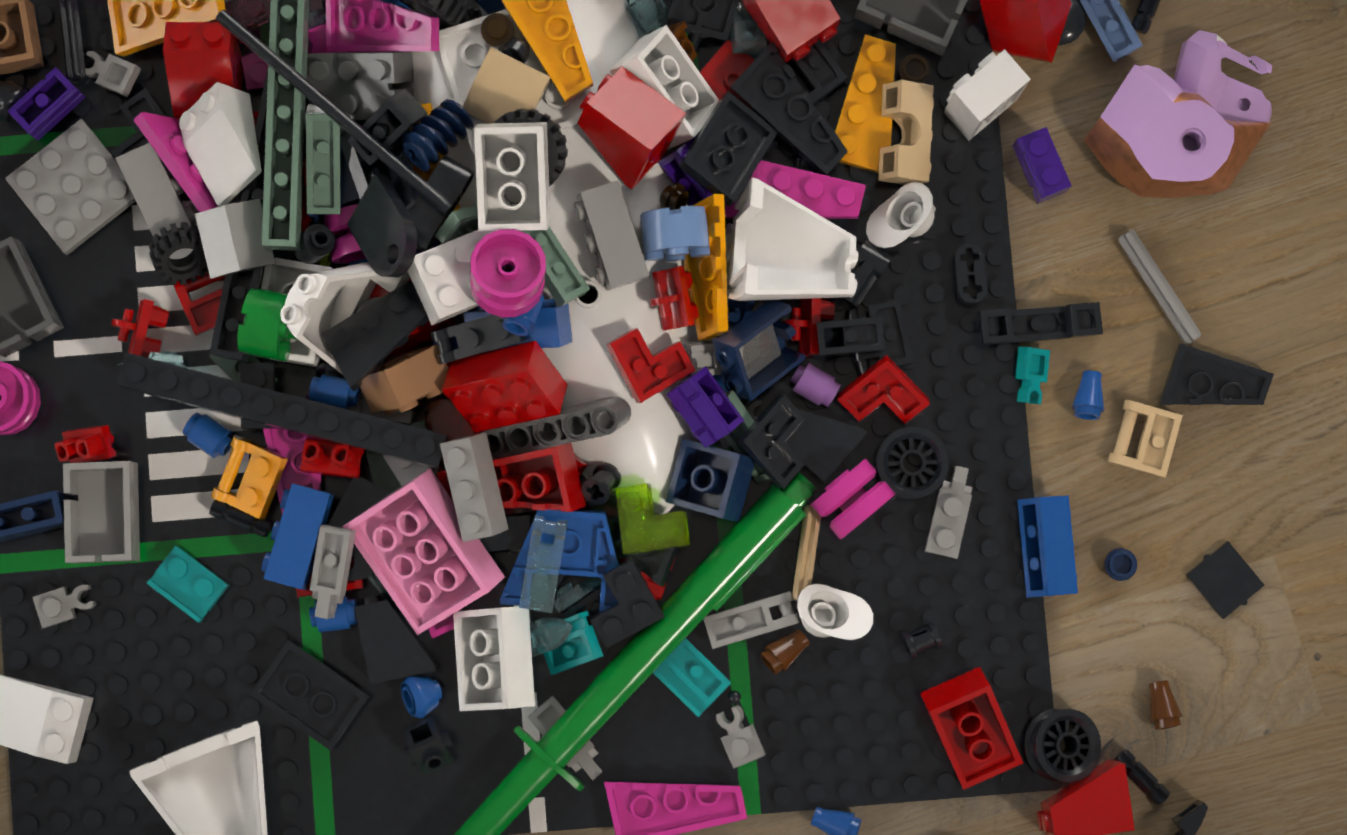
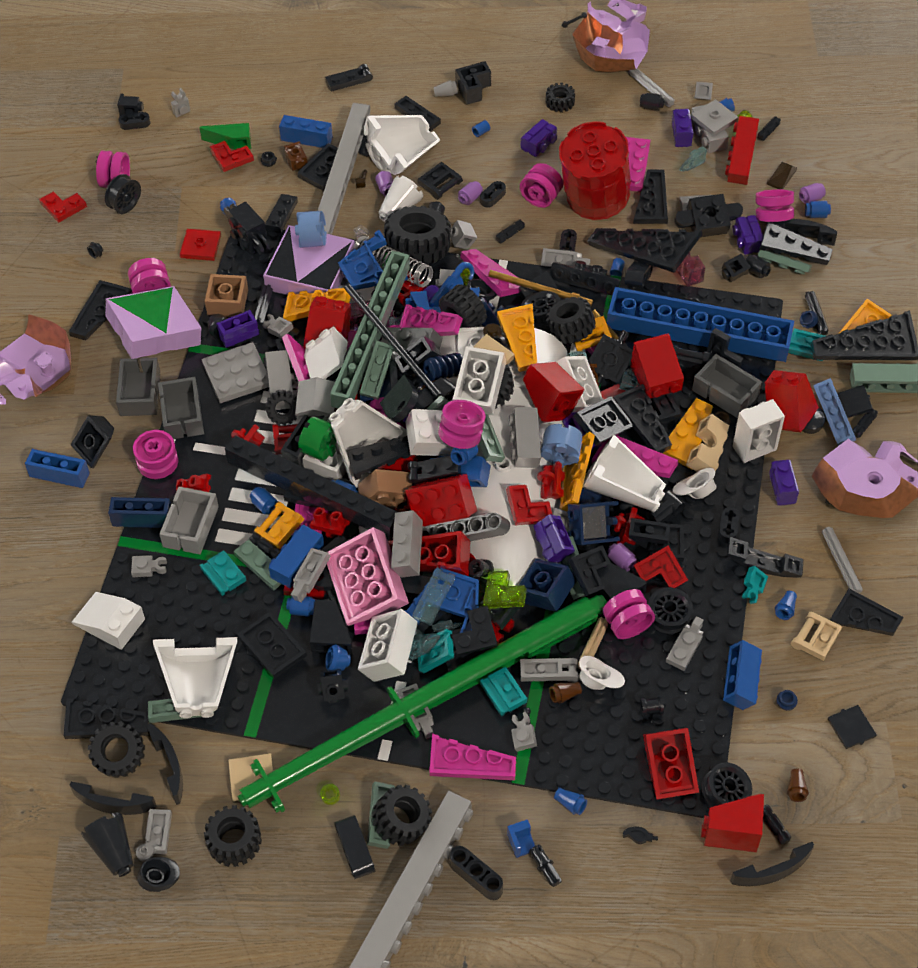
camera: 15 degrees right, 30 degrees down
none -> sand green plate [234,539,281,590]

